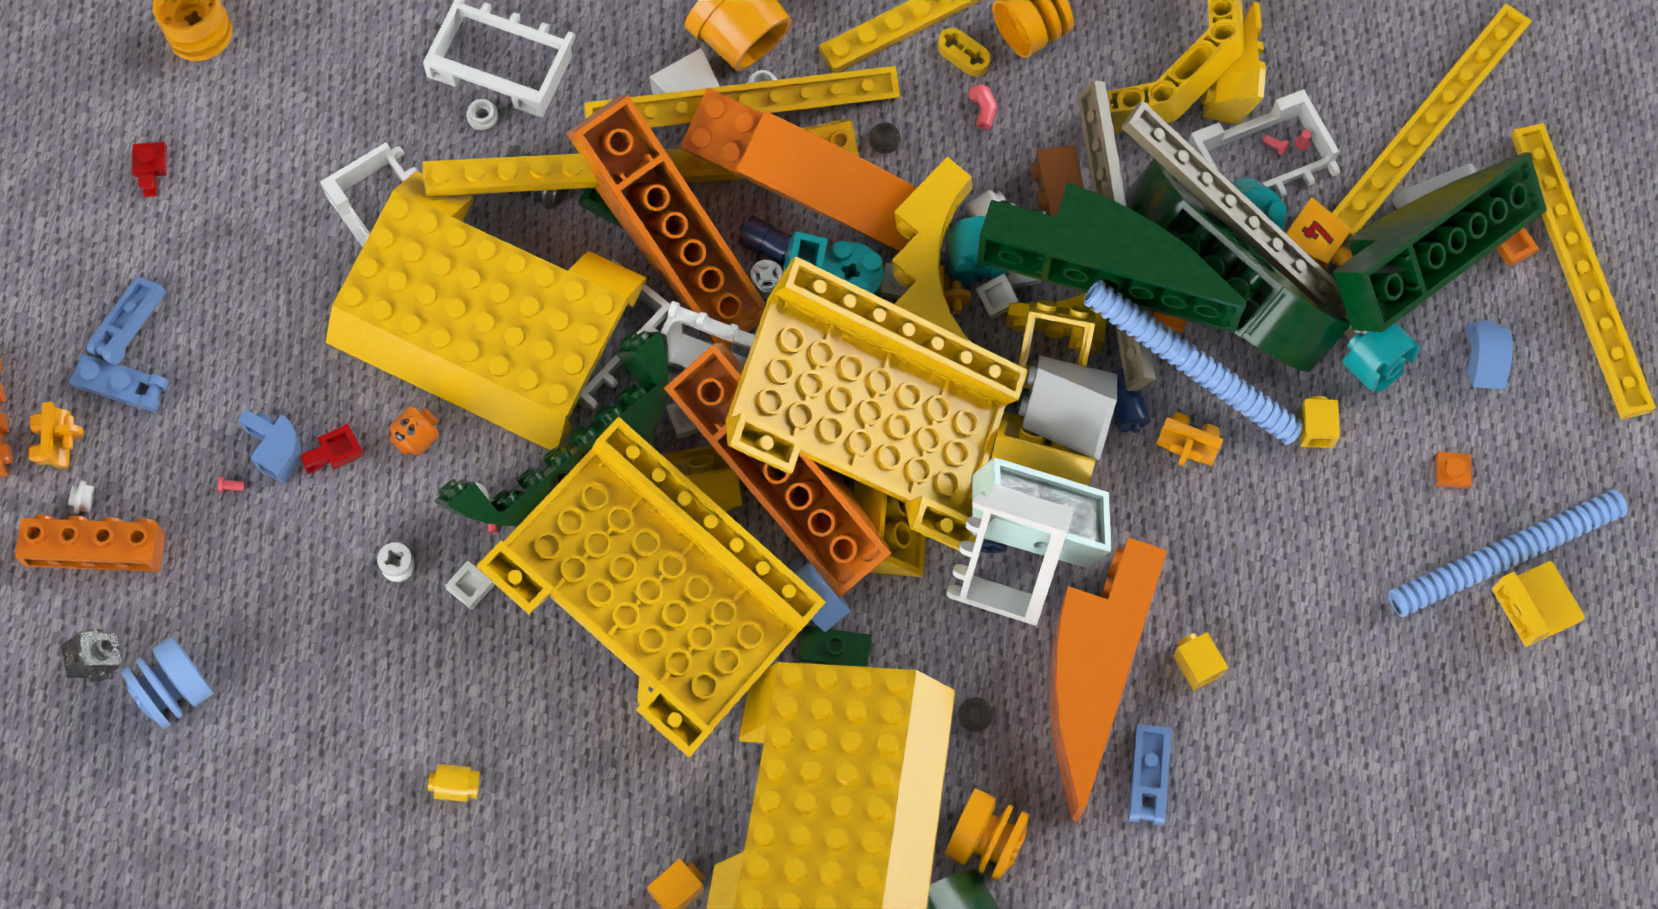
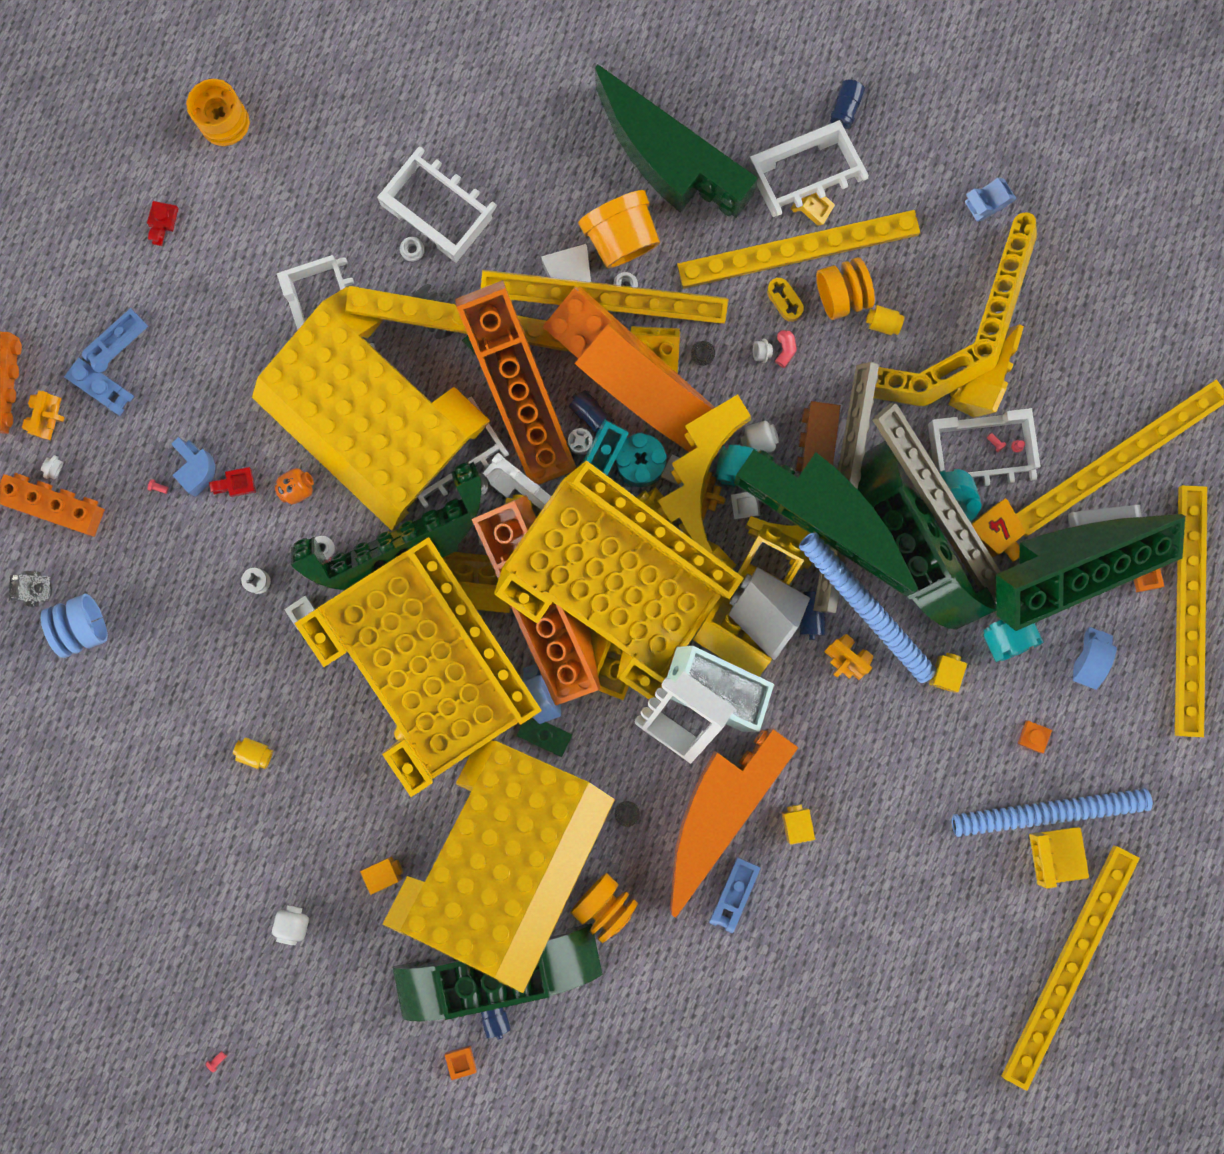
camera: 25 degrees right, 15 degrees up
none -> white plate [753,339,773,363]
none -> yellow brick [866,305,904,335]
none -> yellow plate [1001,845,1140,1091]

